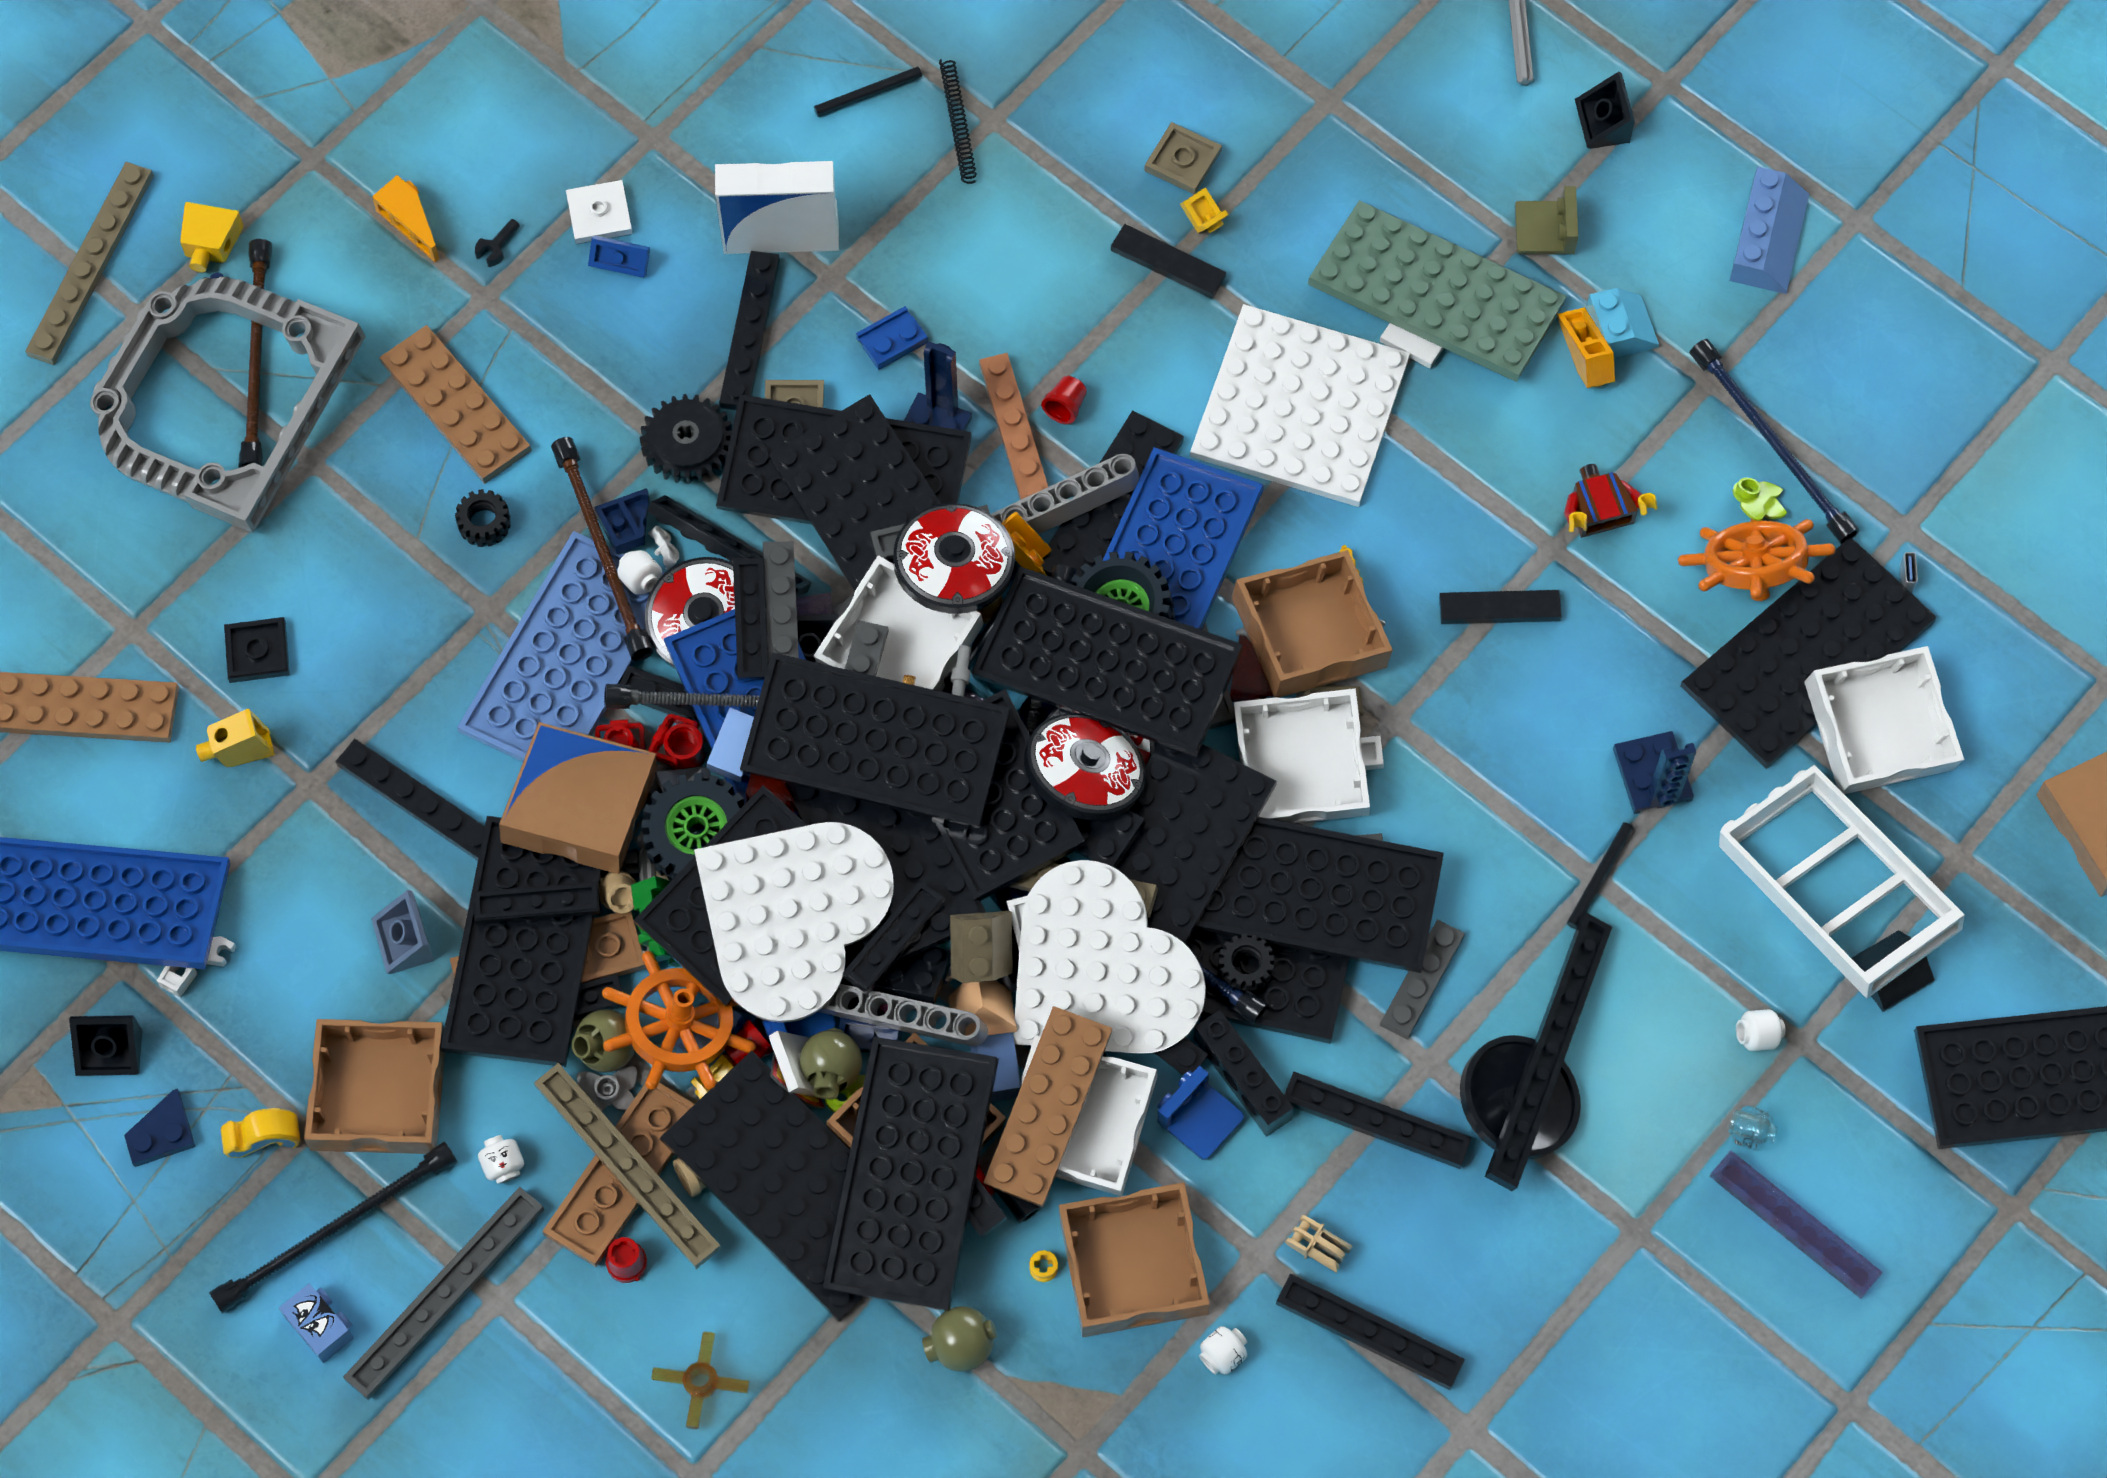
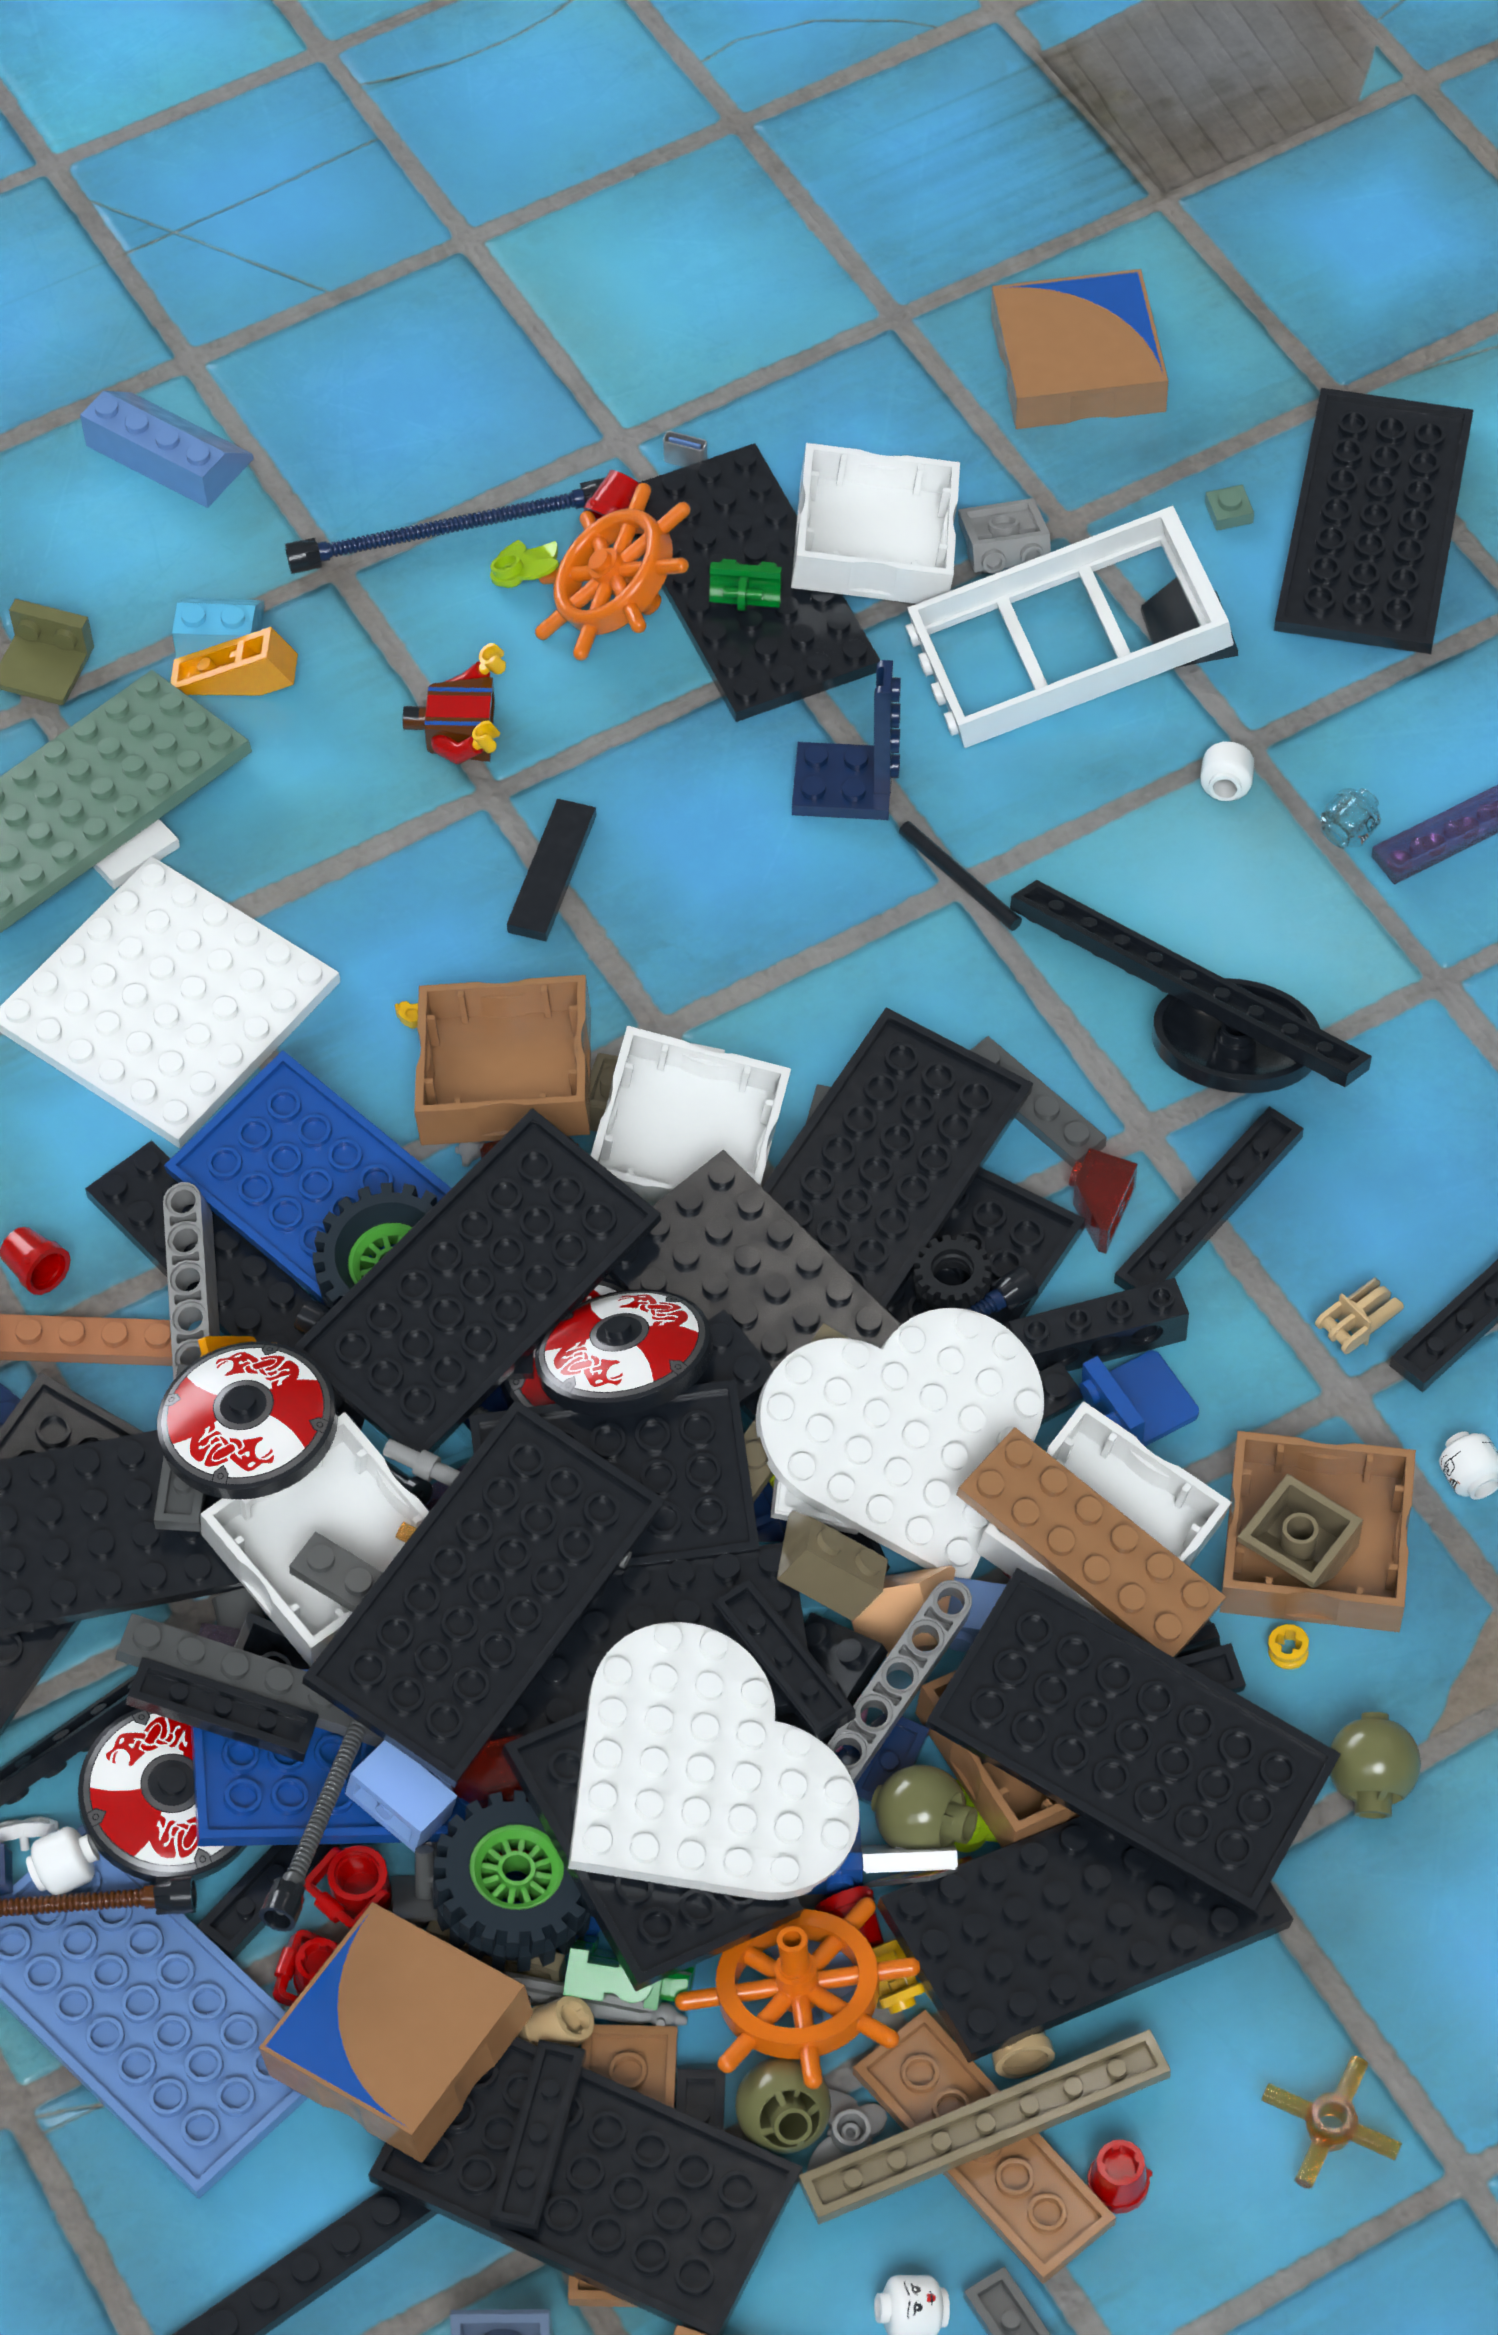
camera: 70 degrees left, 10 degrees down
none -> red piece [583,470,640,520]
none -> green hips [709,559,782,611]
none -> light grey plate [958,498,1051,574]
none -> clear red slope [1069,1148,1138,1254]
none -> sand green plate [1205,484,1254,531]
none -> dark tan slope [1237,1474,1363,1588]

